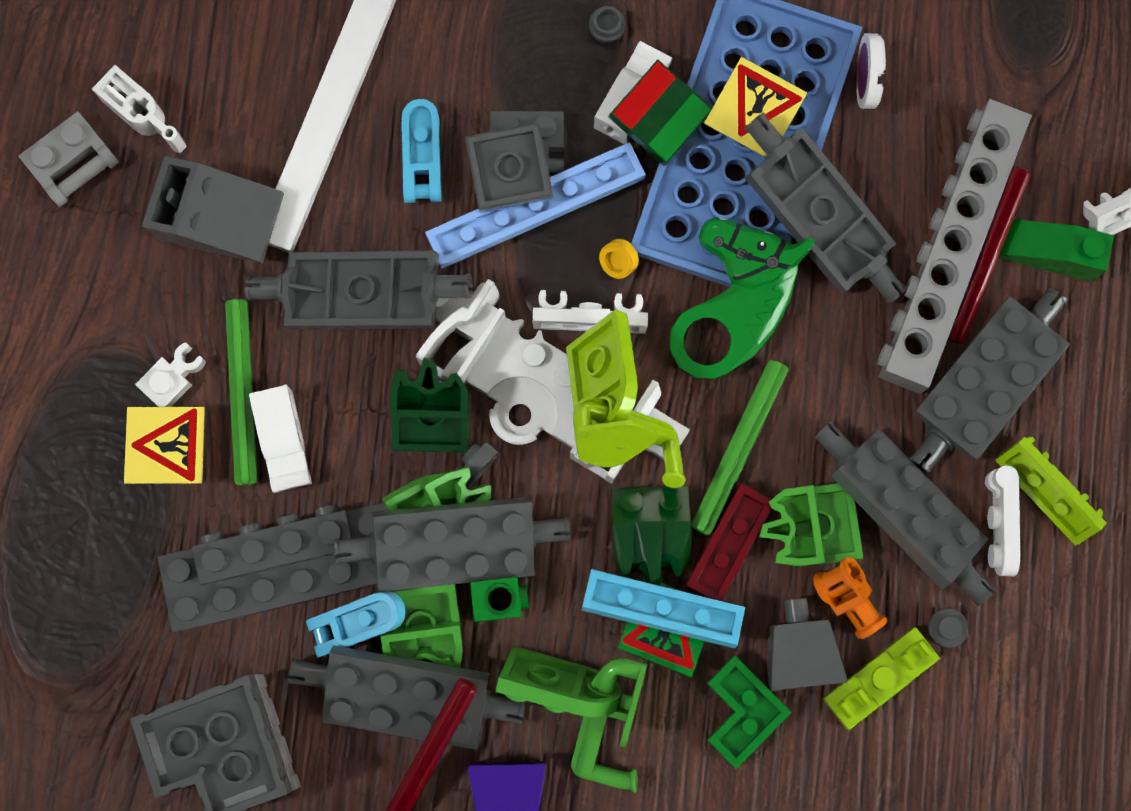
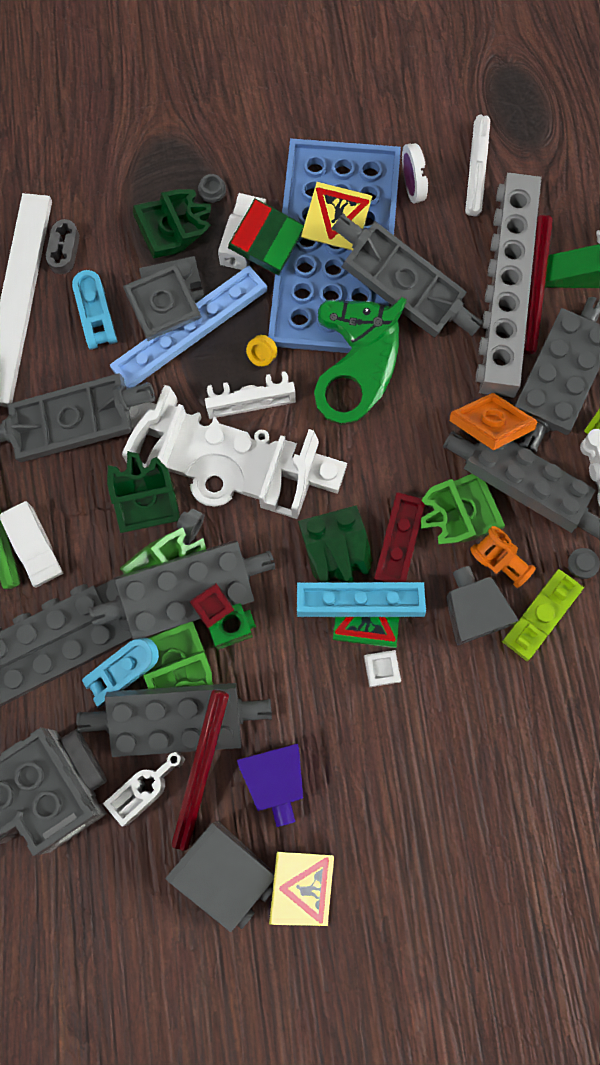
camera: 10 degrees left, 5 degrees down
bright green plate [495,646,647,793] -> none
lime plate [566,309,686,488] -> none
bright green axle [691,360,788,536] -> none
green plate [706,655,792,769] -> none
none -> flat silver beam [46,219,79,274]
none -> flat silver beam [61,729,107,791]
none -> white piece [103,752,185,827]
none -> dark green plate [132,189,211,259]
none -> dark red tile [189,583,234,628]
none -> white tile [364,650,401,687]
none -> orange plate [449,393,537,451]
none -> white axle [465,114,490,217]

